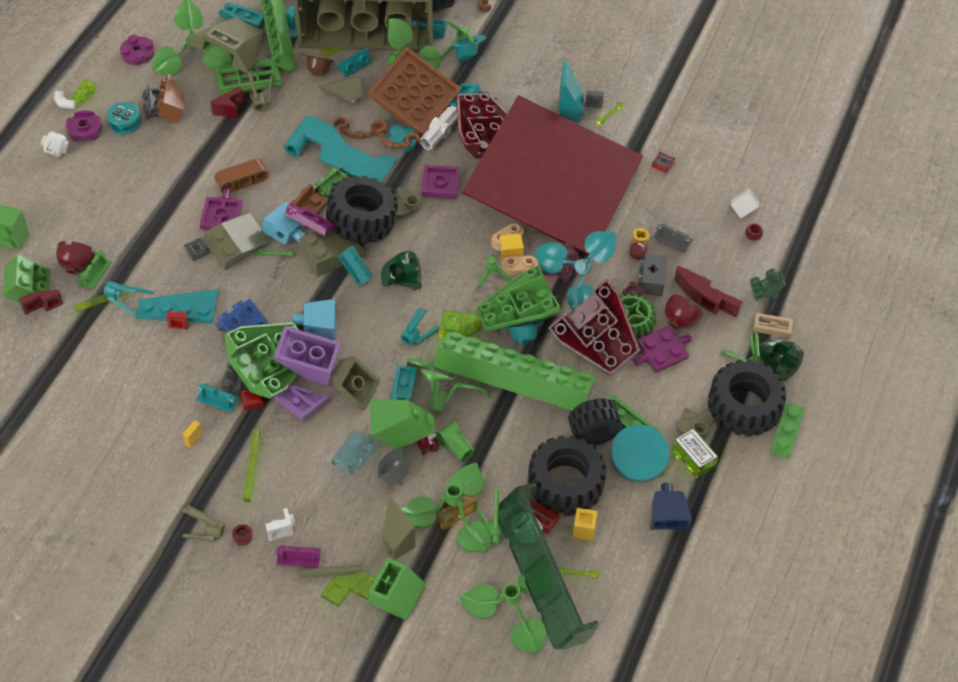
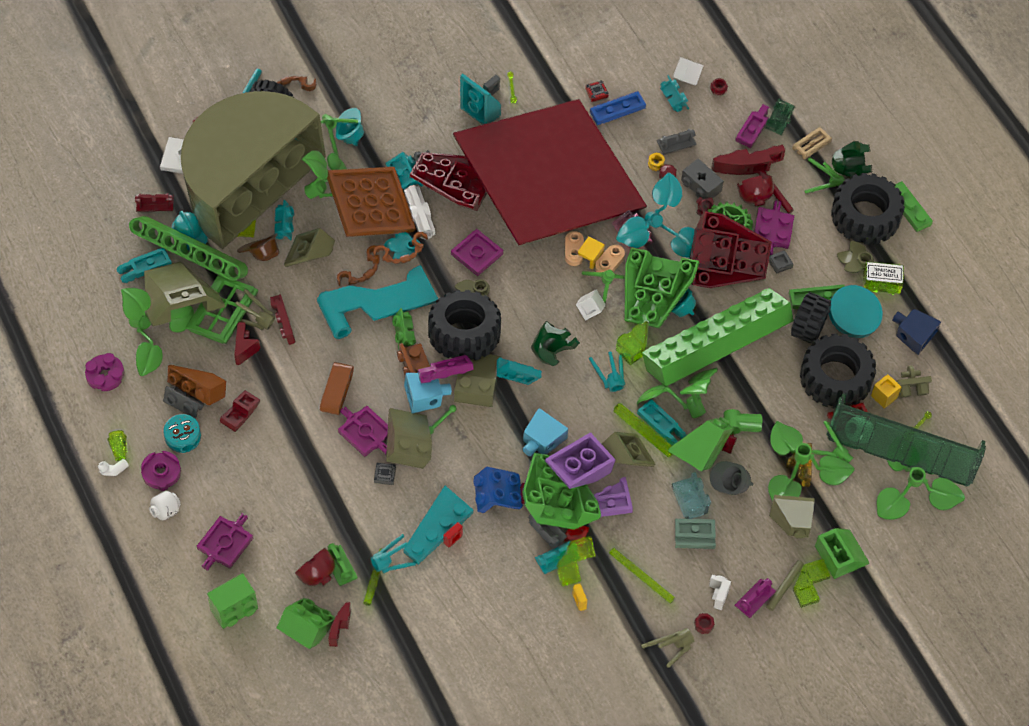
camera: 50 degrees left, 5 degrees up
none -> magenta plate [197,513,253,571]
none -> dark red slope [220,390,260,432]
none -> dark red hinge [270,294,296,345]
none -> clear neon green tile [556,536,596,586]
none -> white panel [576,289,606,320]
none -> blue plate [590,91,646,126]
none -> clear neon green axle [614,403,674,458]
none -> teal hinge [660,75,689,112]
none -> sand green plate [675,518,716,549]
none -> magenta hinge [735,104,769,148]
none -> dark red bar [758,169,794,214]
none -> dark grey tile [769,250,793,274]
none -> olive hips [896,365,932,398]

